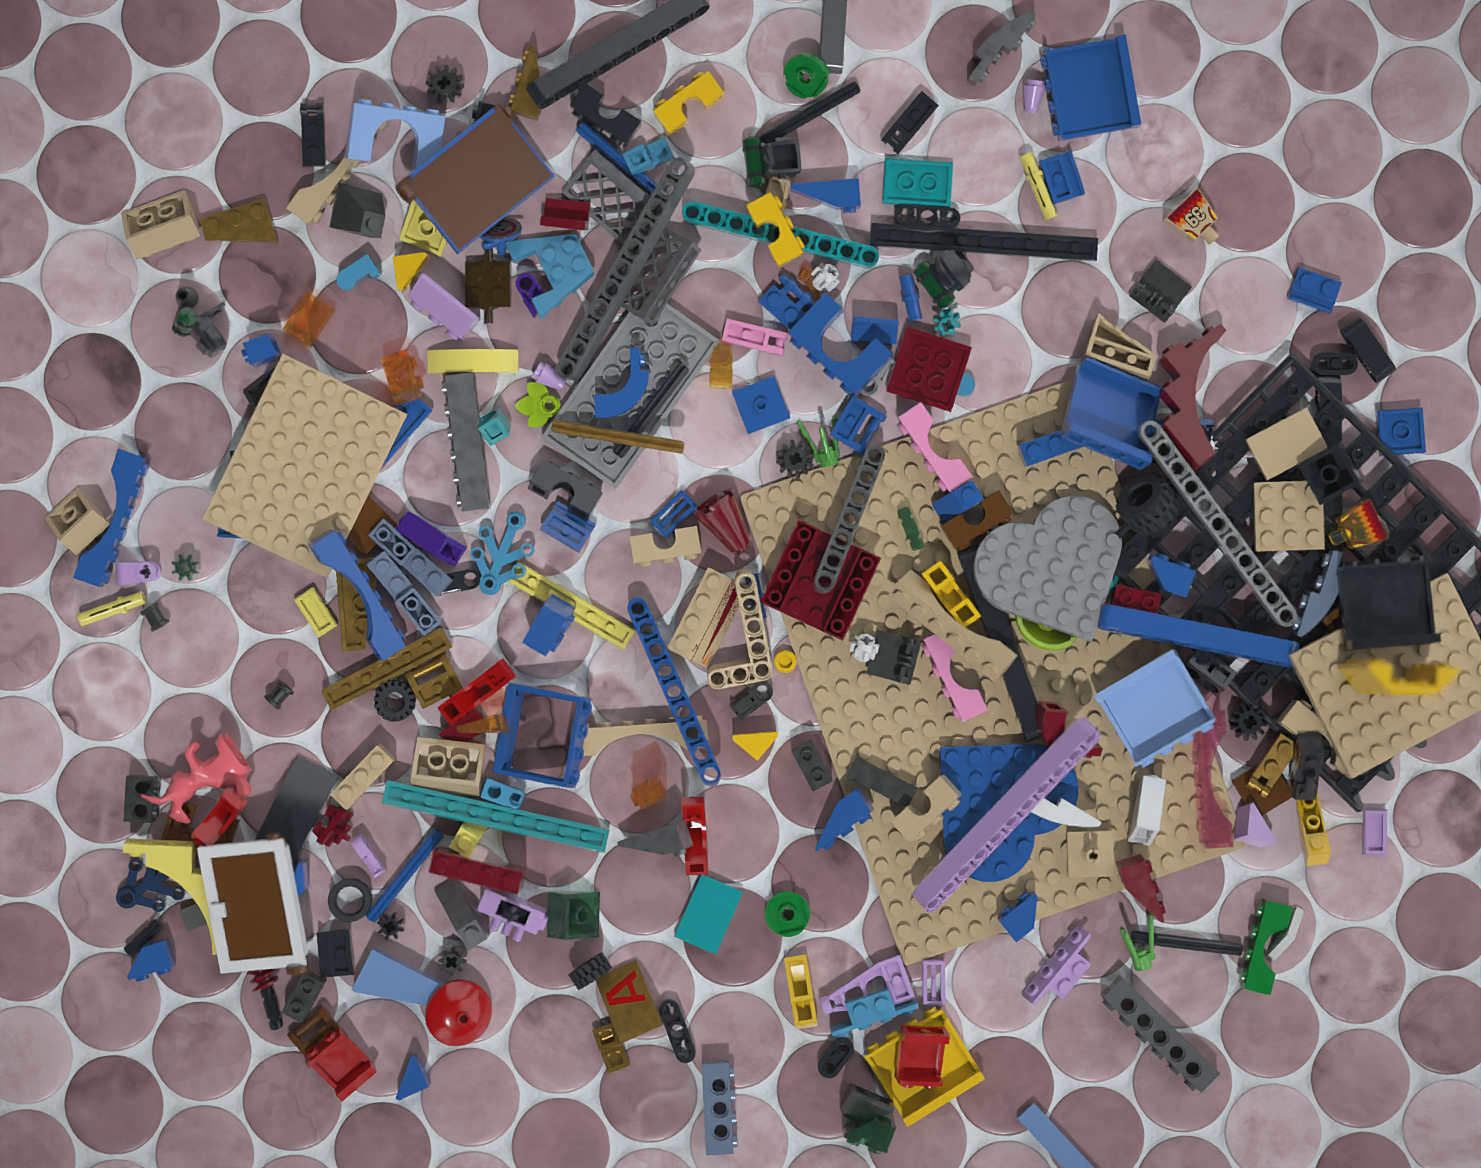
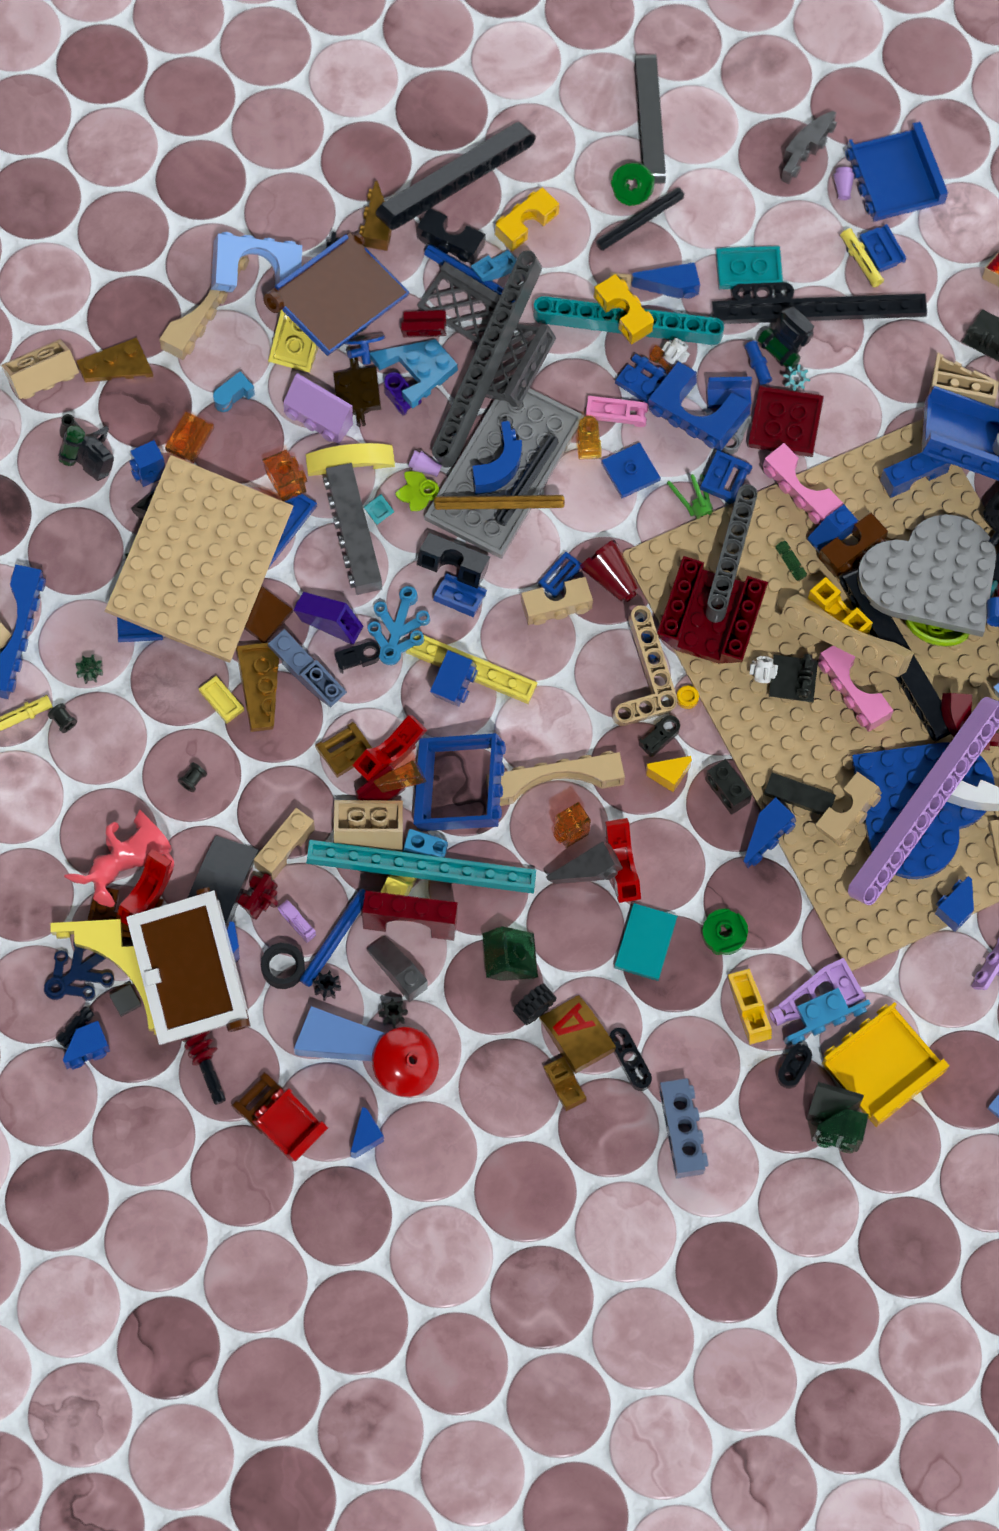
camera: 10 degrees left, 20 degrees down
lavender piece [115,561,161,585] -> none
pearl dark grey brick [123,774,161,823] -> none
pearl dark grey brick [281,970,327,1023] -> none
black plate [300,102,327,168] -> none
blue arch [308,529,406,661] -> none
black plate [316,929,355,978] -> none
pearl gold plate [321,627,453,711] -> none
pearl dark grey slope [329,183,386,238] -> none
sand blue slope [368,519,453,597] -> none
black tyre [373,680,416,722] -> none
yellow slope [392,252,430,293] -> none
pearl dark grey gear [425,65,465,104] -> none
lavender piece [477,888,549,942] -> none
blue beam [627,597,721,787] -> none
tan slope [667,567,743,668] -> none
black piece [742,136,802,189] -> none
pearl dark grey gear [776,440,814,479] -> none
black plate [881,91,939,155] -> none
red panel [894,1025,950,1089] -> none
lavender tile [922,959,946,1006] -> none
dark azure tile [957,373,975,397] -> none

